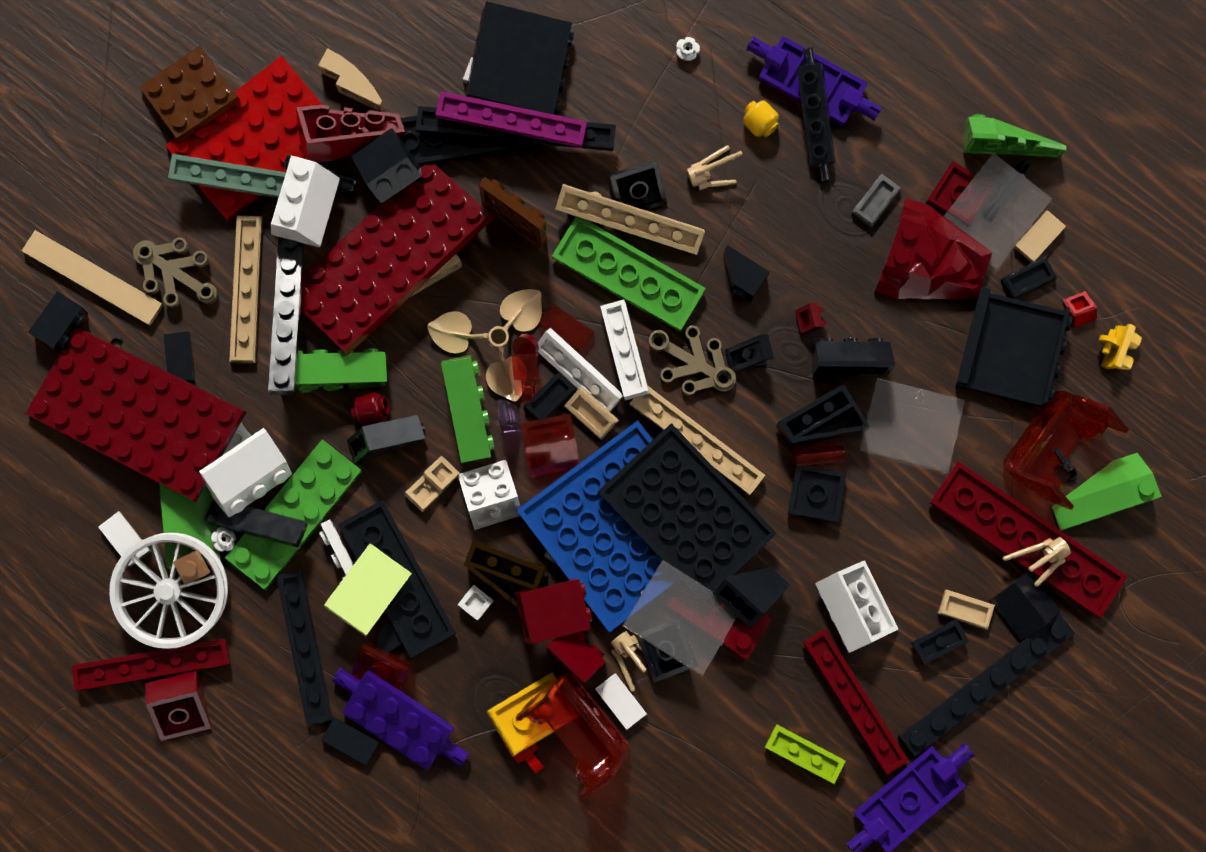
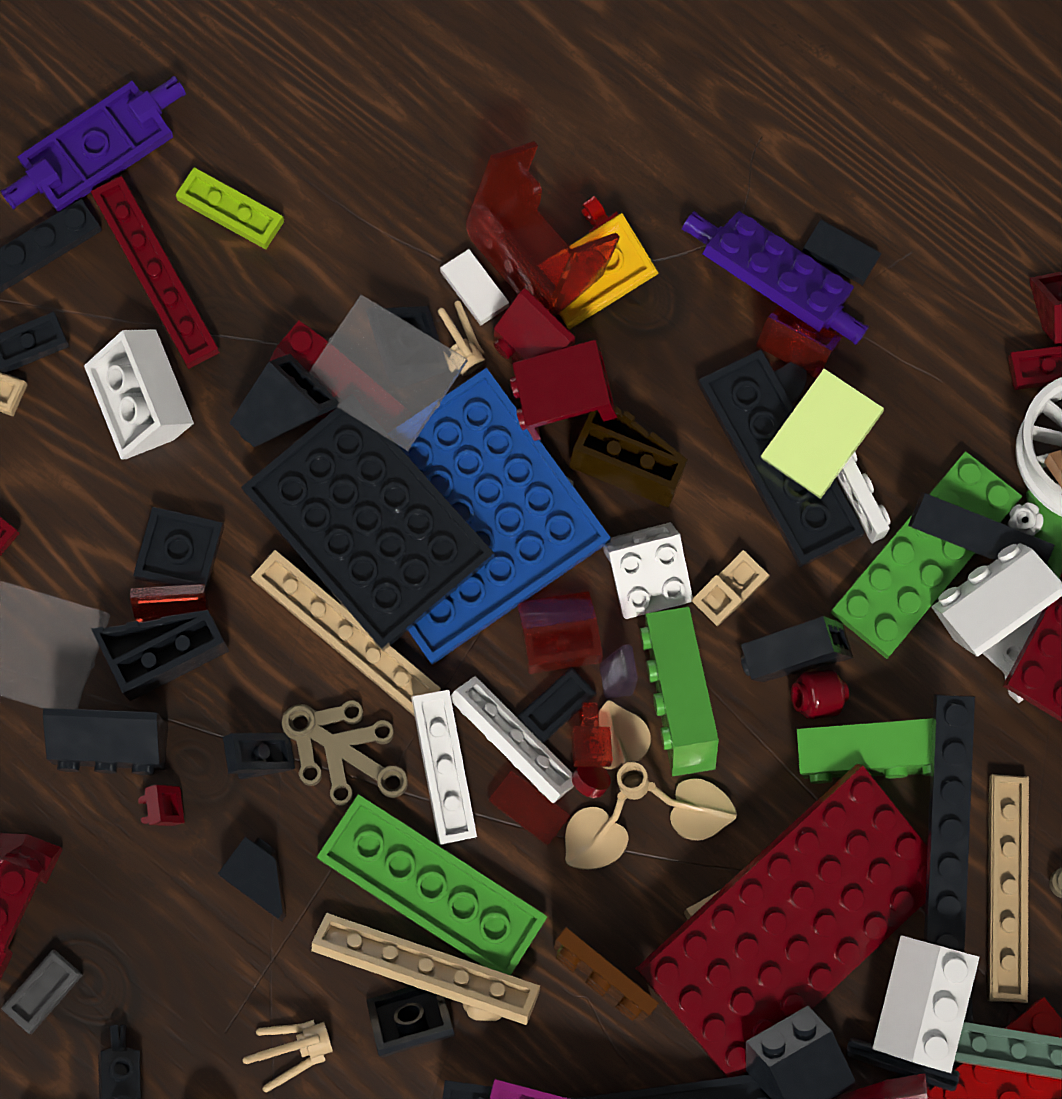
camera: 175 degrees left, 5 degrees down
black tile [276,570,333,726] -> none
white plate [458,585,494,621] -> none
tan tile [565,387,619,440] -> none

